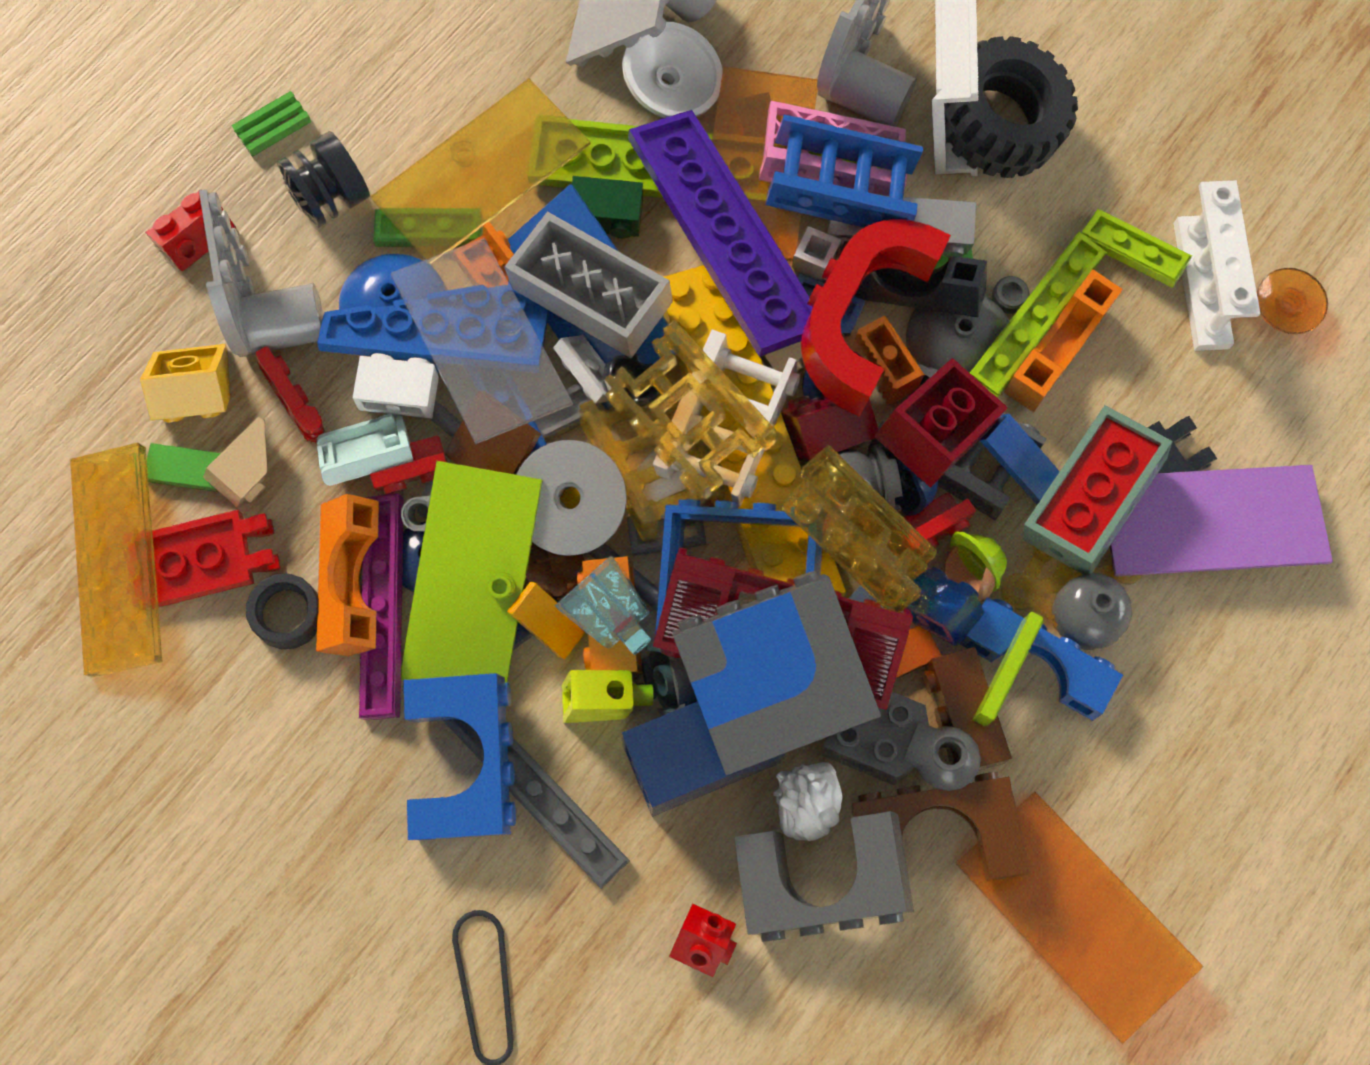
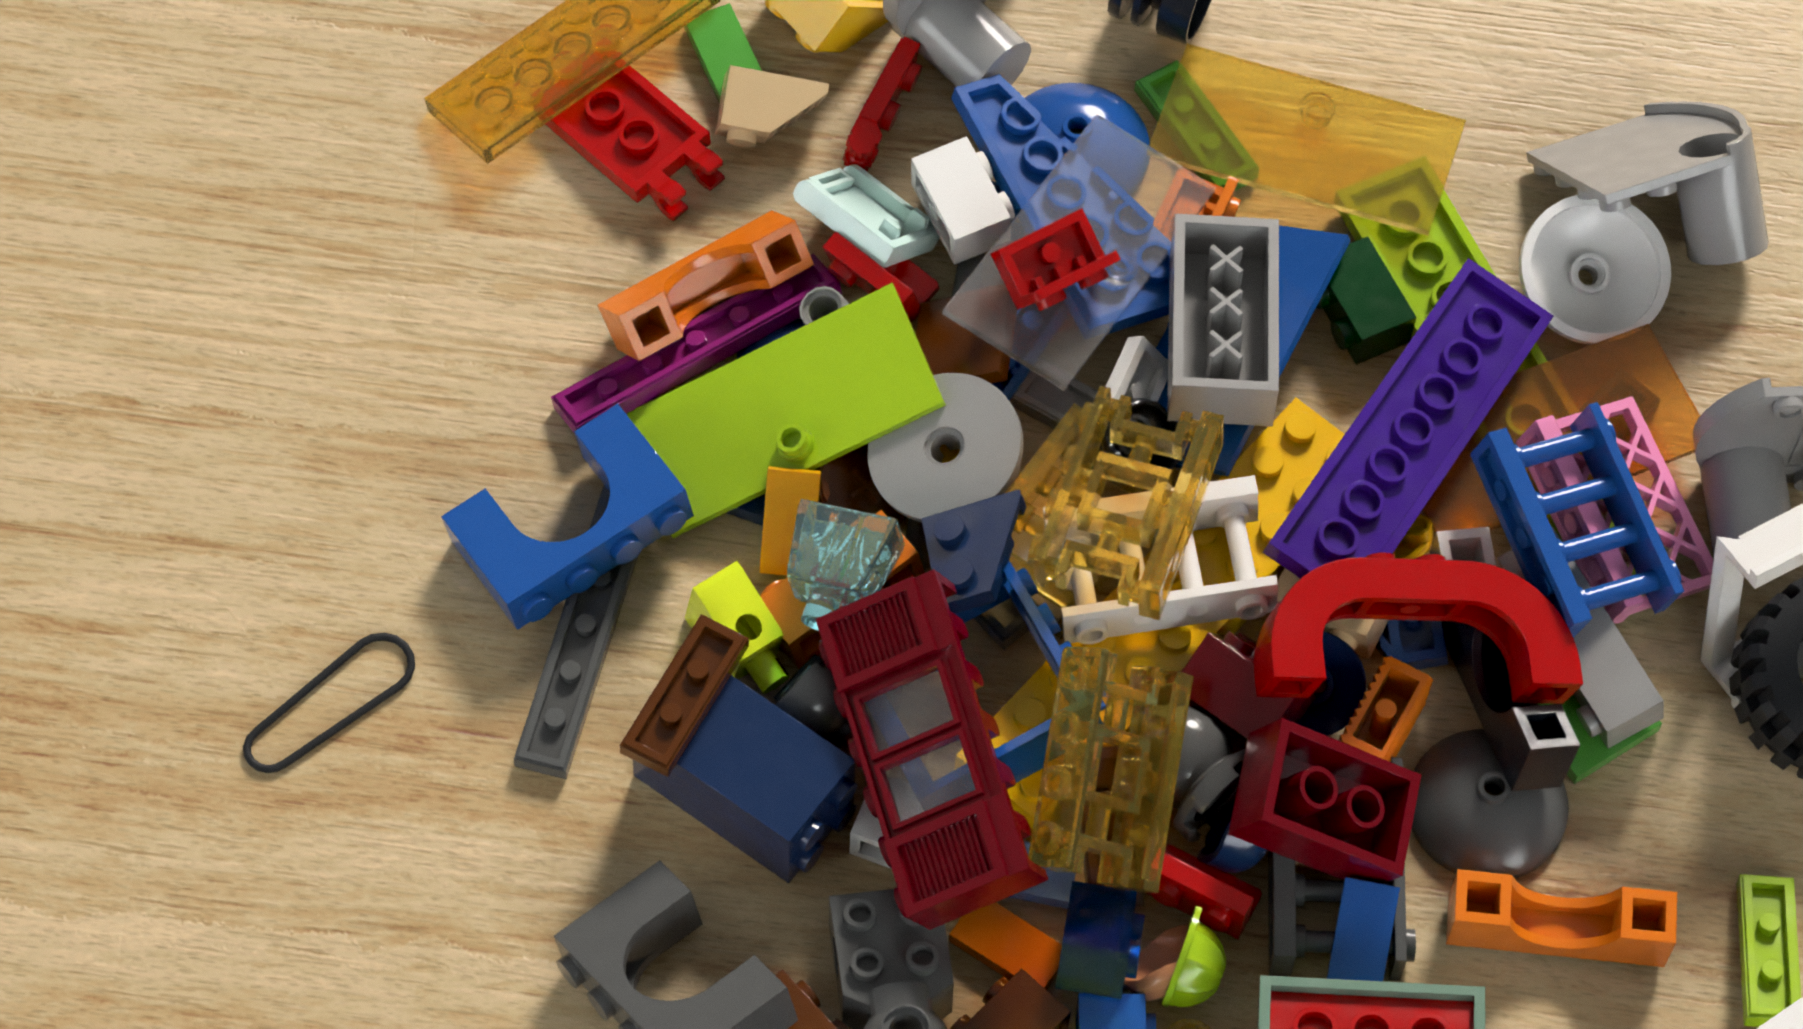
camera: 60 degrees right, 10 degrees down
black tyre [246,573,318,650] -> none
red brick [669,903,737,977] -> none
dark grey panel [672,571,881,775] -> none
white hair [773,762,843,841] -> none
lime tile [970,231,1107,397] -> none
dark grey tile [992,276,1030,314] -> none
none -> reddish brown tile [620,614,749,777]
none -> dark blue wing [921,489,1026,614]
none -> red bracket [990,208,1121,311]

